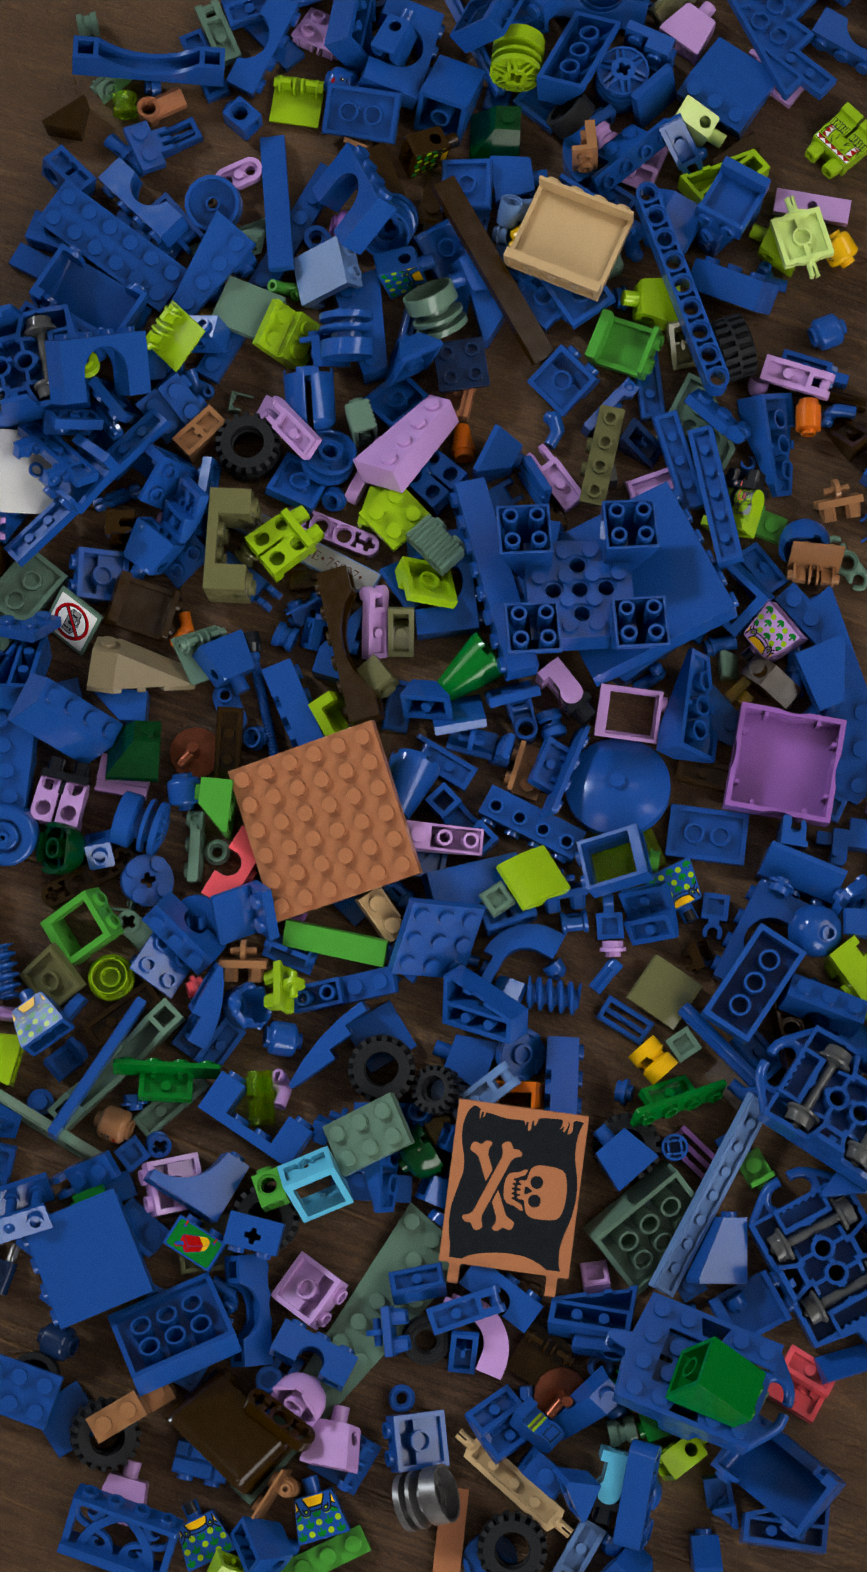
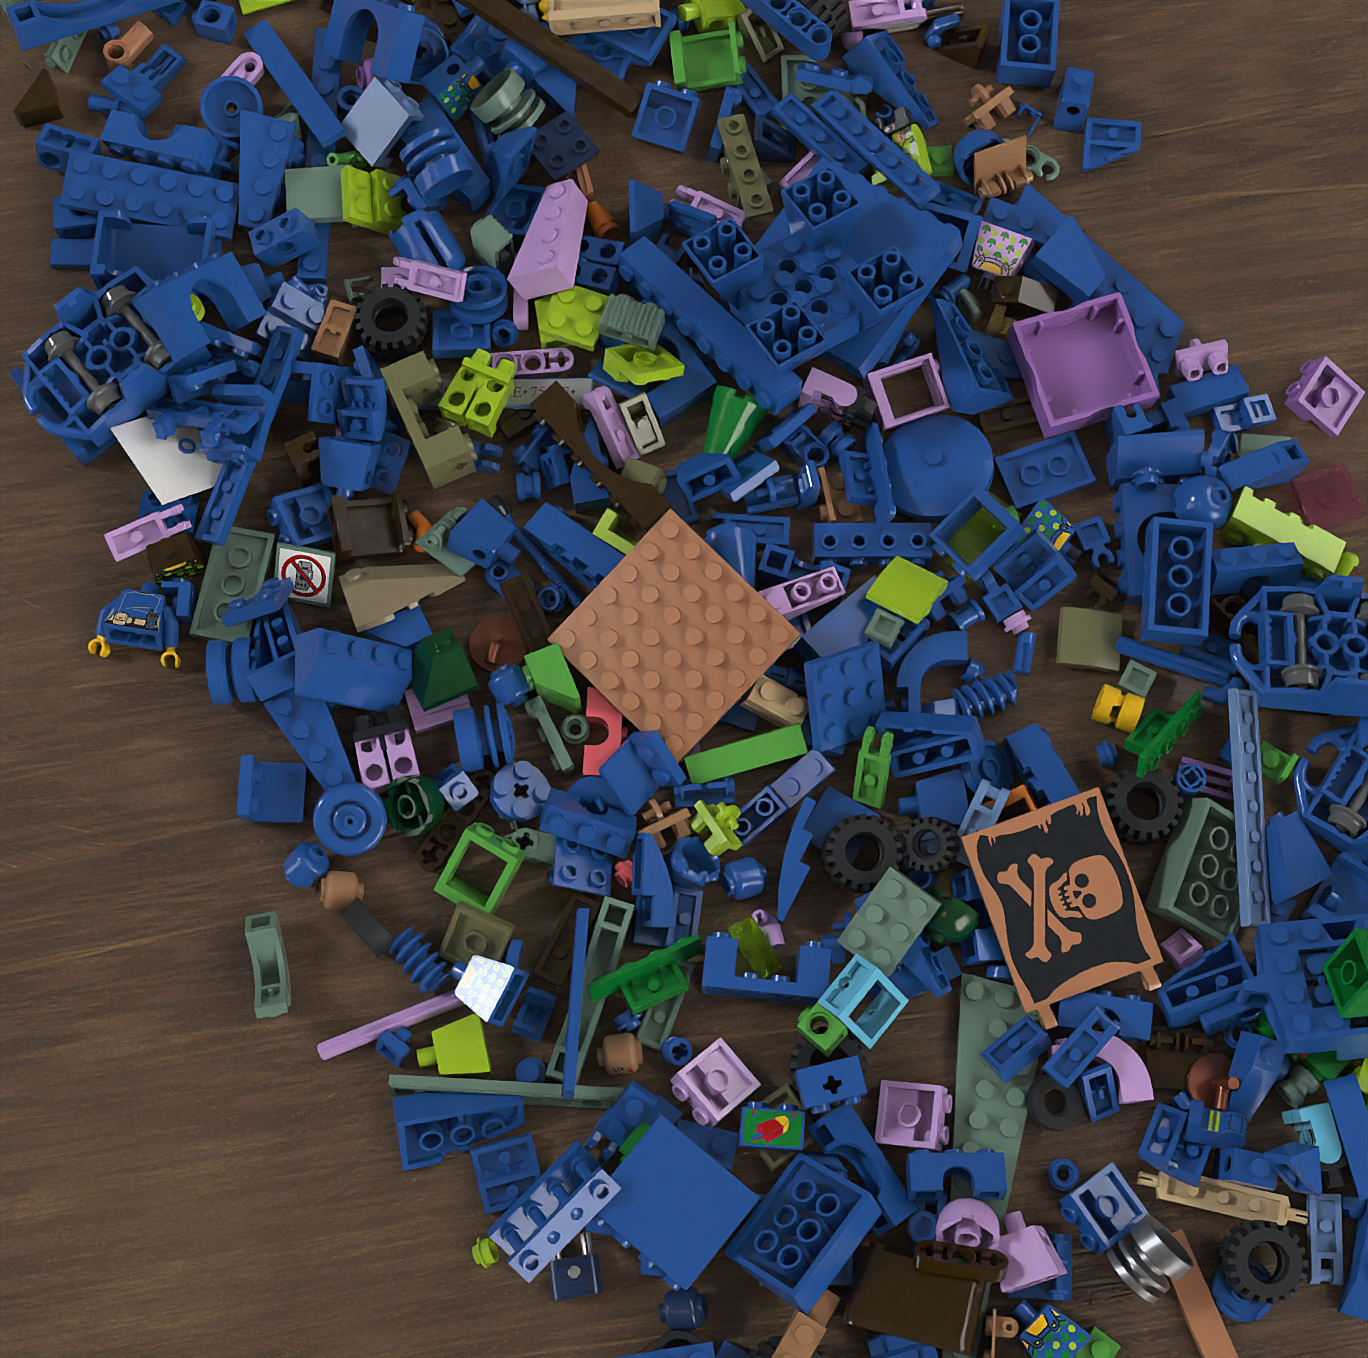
camera: 35 degrees left, 5 degrees down
lime piece [88,954,135,1001] -> none
blue axle [93,483,141,512] -> none
clear neon green wheel [112,90,138,120] -> none
blue plate [114,1135,152,1173] -> none
blue arch [143,1151,250,1224] -> none
lime hinge [146,300,206,372] -> none
blue hips [366,1305,412,1357] -> none
blue arm [543,411,565,450] -> none
blue torso [593,1123,659,1192] -> none
blue tile [595,995,655,1046] -> none
orange brick [795,397,821,437] -> none
none -> bright green hinge [852,726,894,809]

